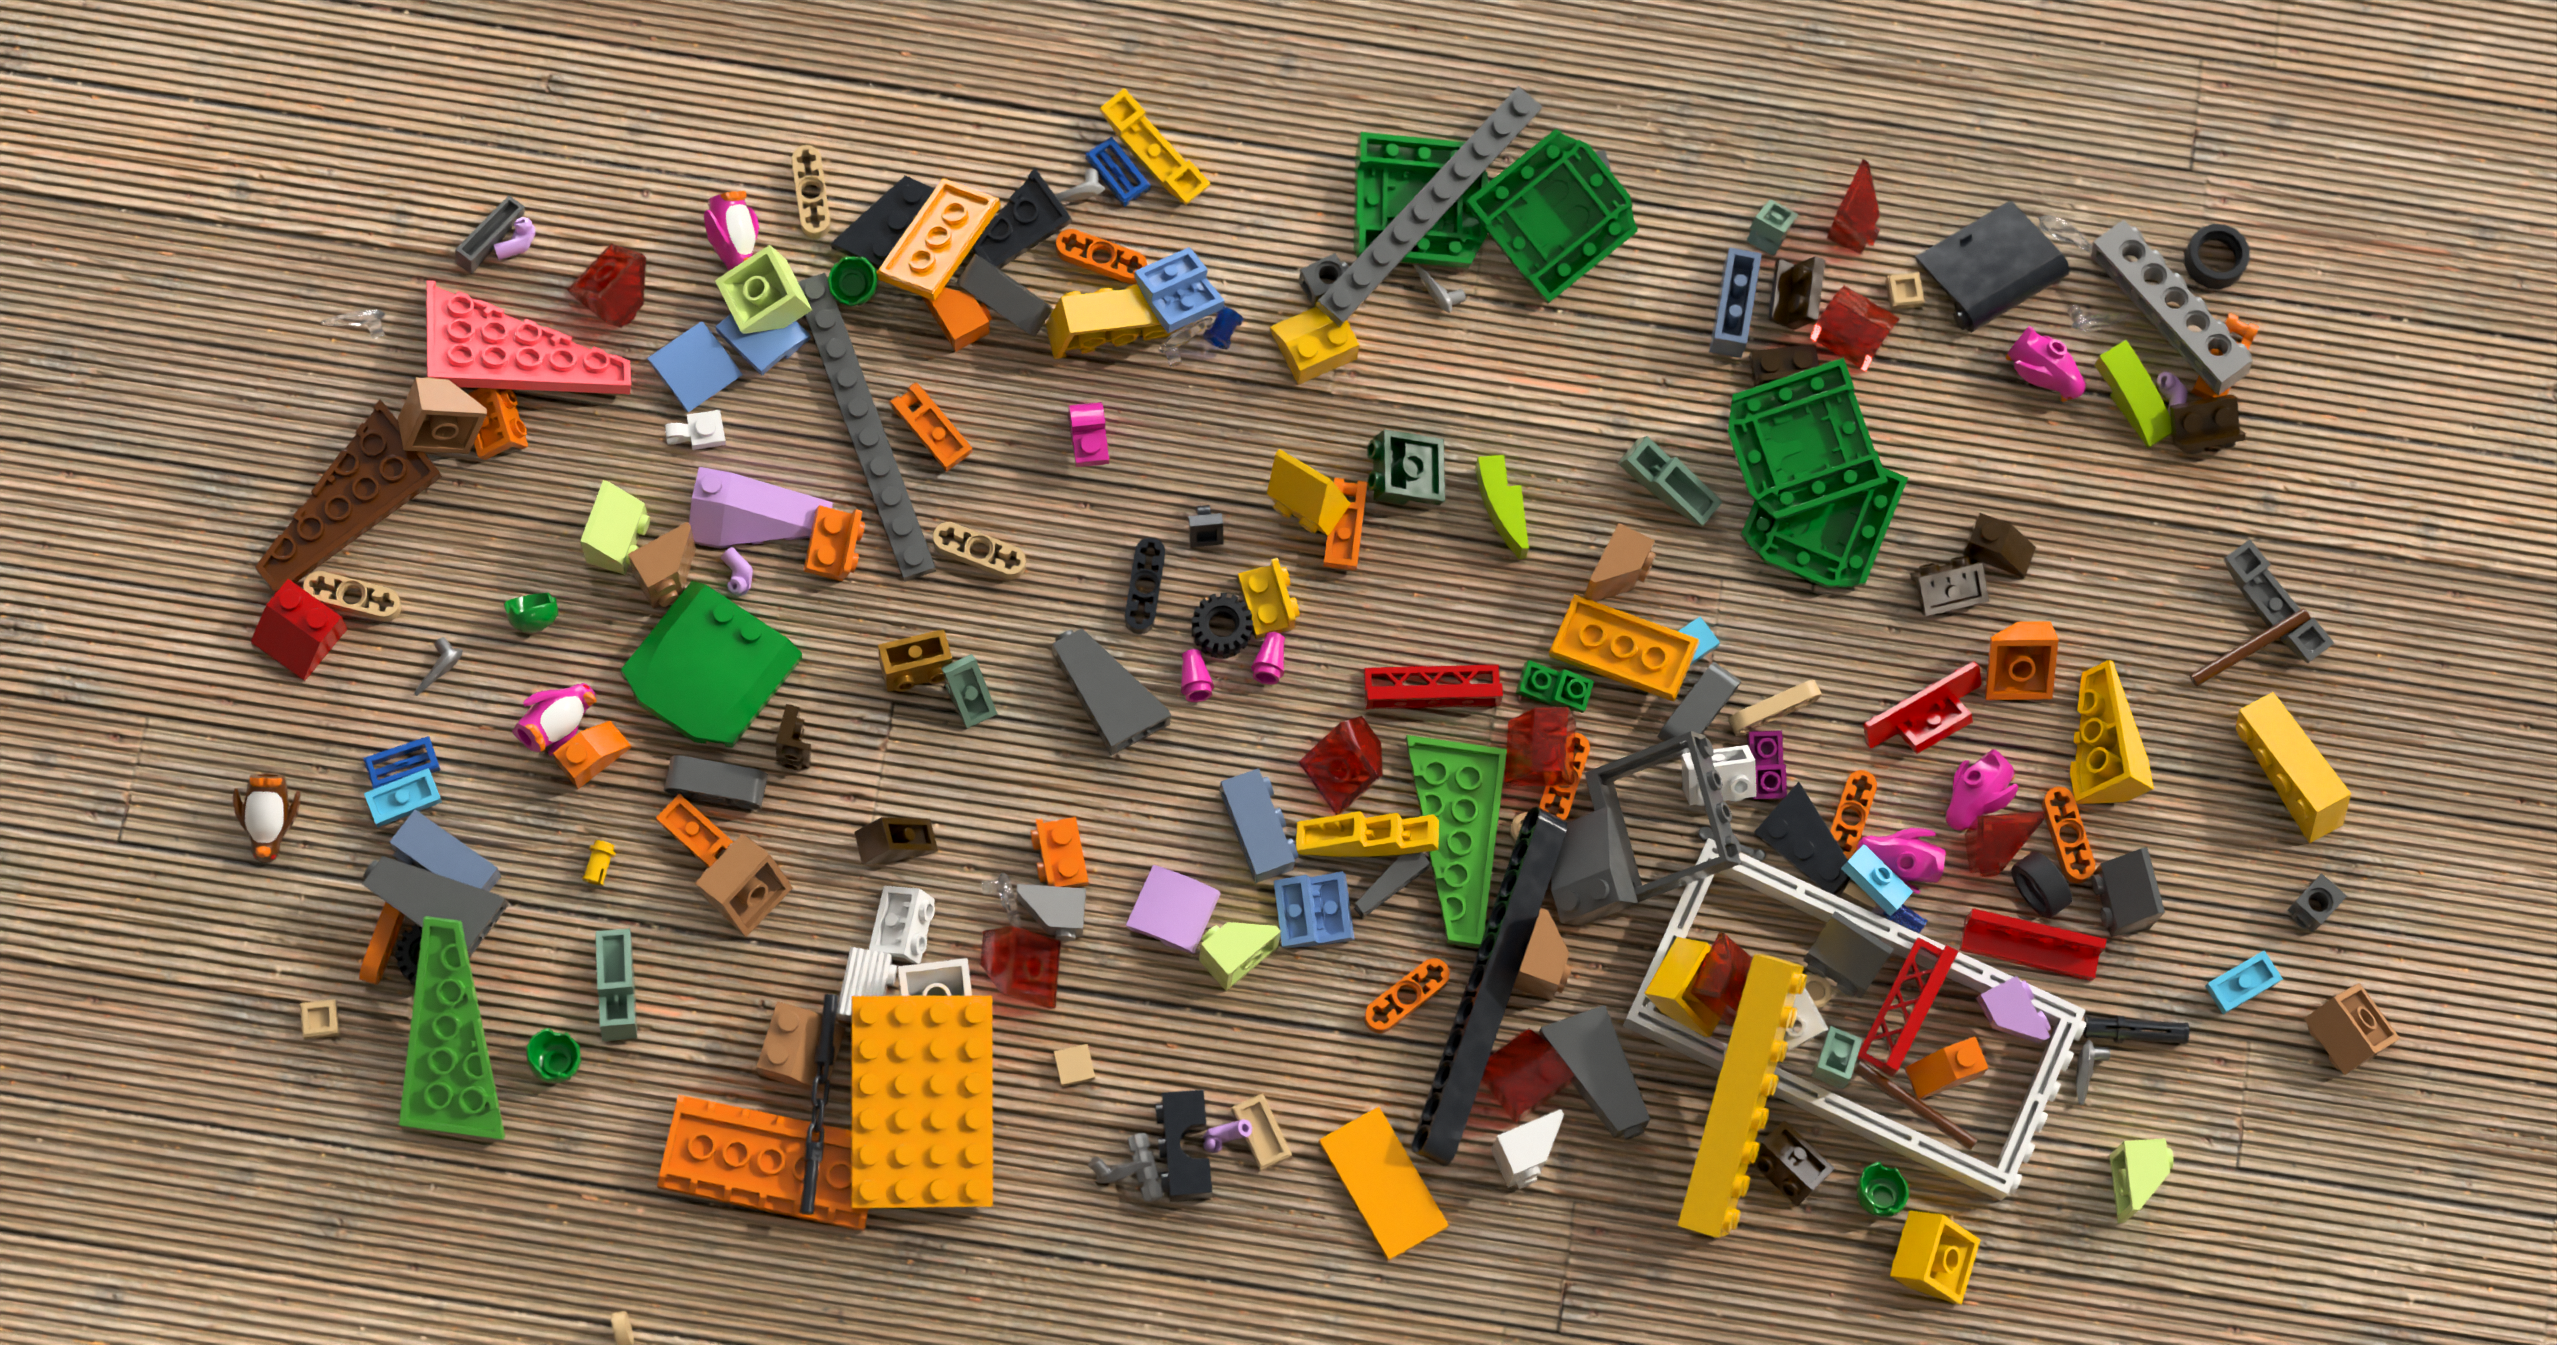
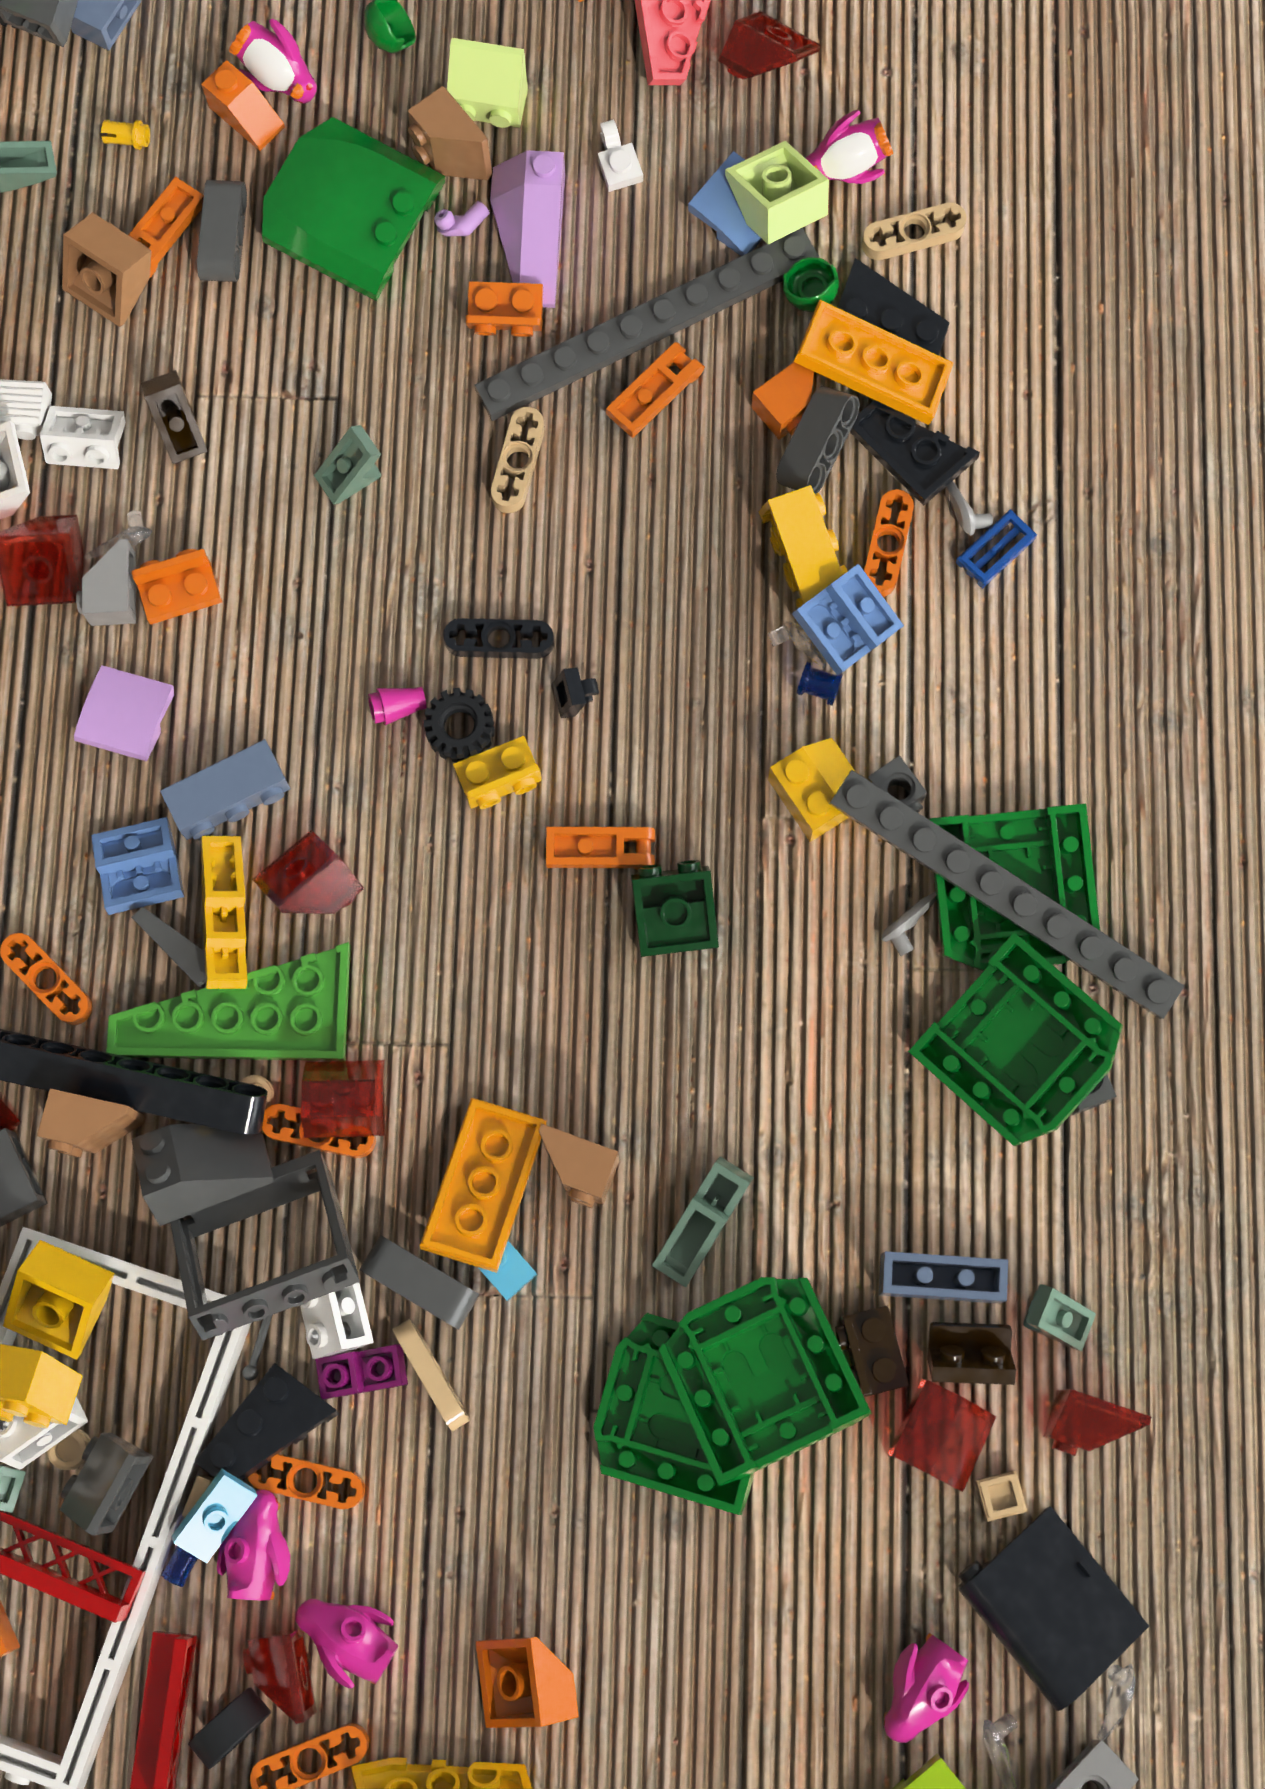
camera: 95 degrees right, 5 degrees up
medium blue slope [647,321,743,413] -> none
dark brown bracket [776,704,811,770] -> none
pearl gold brick [878,629,953,692] -> none
dark grey slope [1052,628,1171,756] -> none
dark pink brick [1068,402,1109,467] -> none
yellow slope [1100,88,1211,205] -> none
yellowish green slope [1199,922,1281,991] -> none
dark pink cone [1251,632,1285,685] -> none
yellow slope [1267,449,1351,536] -> none
red fence [1364,664,1503,709] -> none
lime slope [1475,455,1529,559] -> none
green slope [1515,660,1594,713] -> none
clear red slope [1690,932,1753,1026] -> none
red bracket [1863,661,1982,754] -> none
bracket [1910,555,1989,616] -> none
dark brown slope [1962,513,2036,578] -> none
lavender slope [1976,976,2051,1043] -> none

